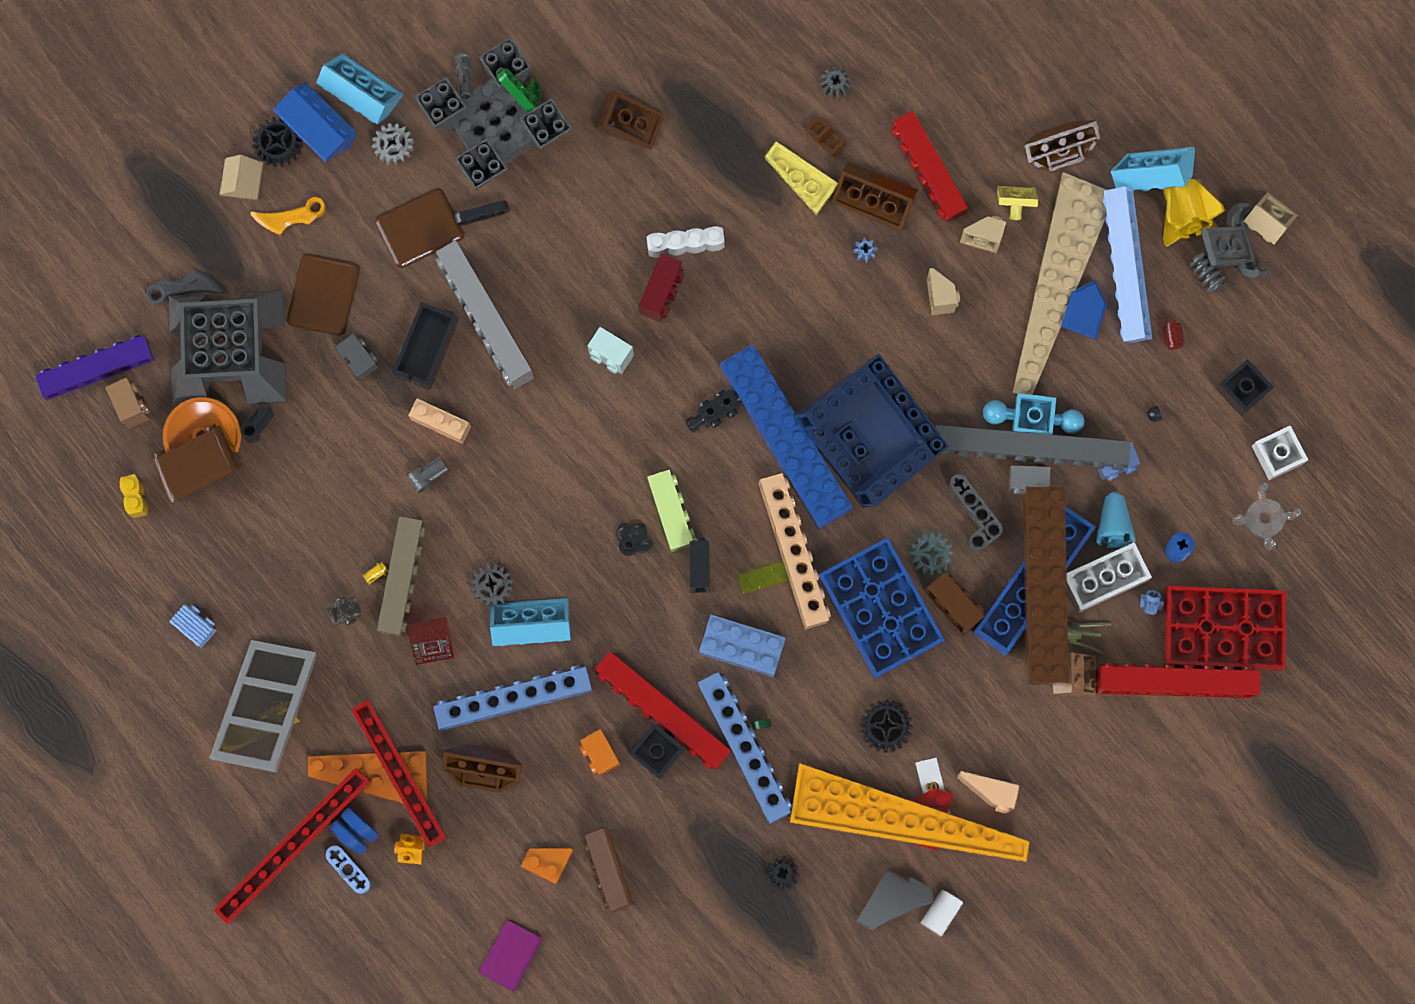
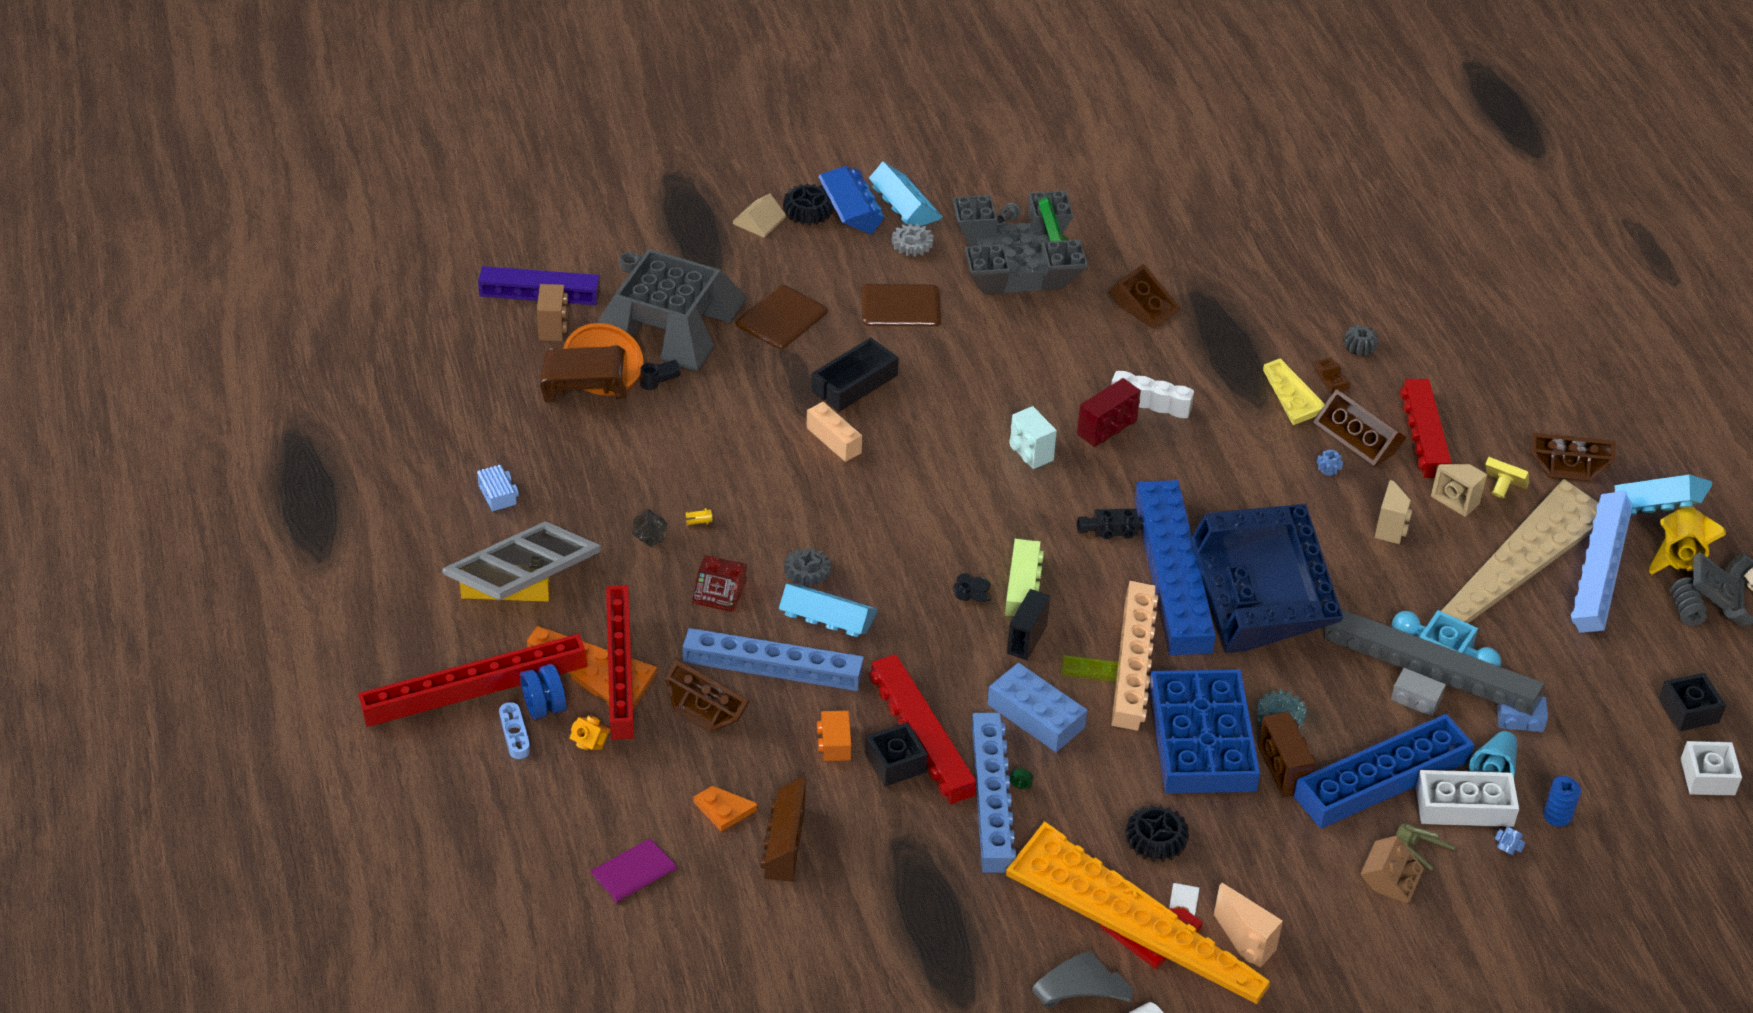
camera: 20 degrees right, 35 degrees down
yellow brick [120,474,148,518] -> none
light orange piece [251,197,326,235] -> none
dark grey brick [335,334,378,381] -> none
dark tan brick [377,516,426,637] -> none
dark grey piece [407,456,449,493] -> none
light grey brick [435,240,534,390] -> none
black beam [454,201,510,226] -> none
black gear [766,857,800,891] -> none
dark grey beam [949,474,1003,552] -> none
reddish brown brick [1023,487,1069,685] -> none
blue tile [1061,280,1107,340] -> none
red brick [1096,663,1260,699] -> none
black hinge [1147,405,1163,422] -> none
clear red brick [1162,320,1185,350] -> none
red brick [1163,586,1286,672] -> none
clear plate [1232,483,1301,551] -> none

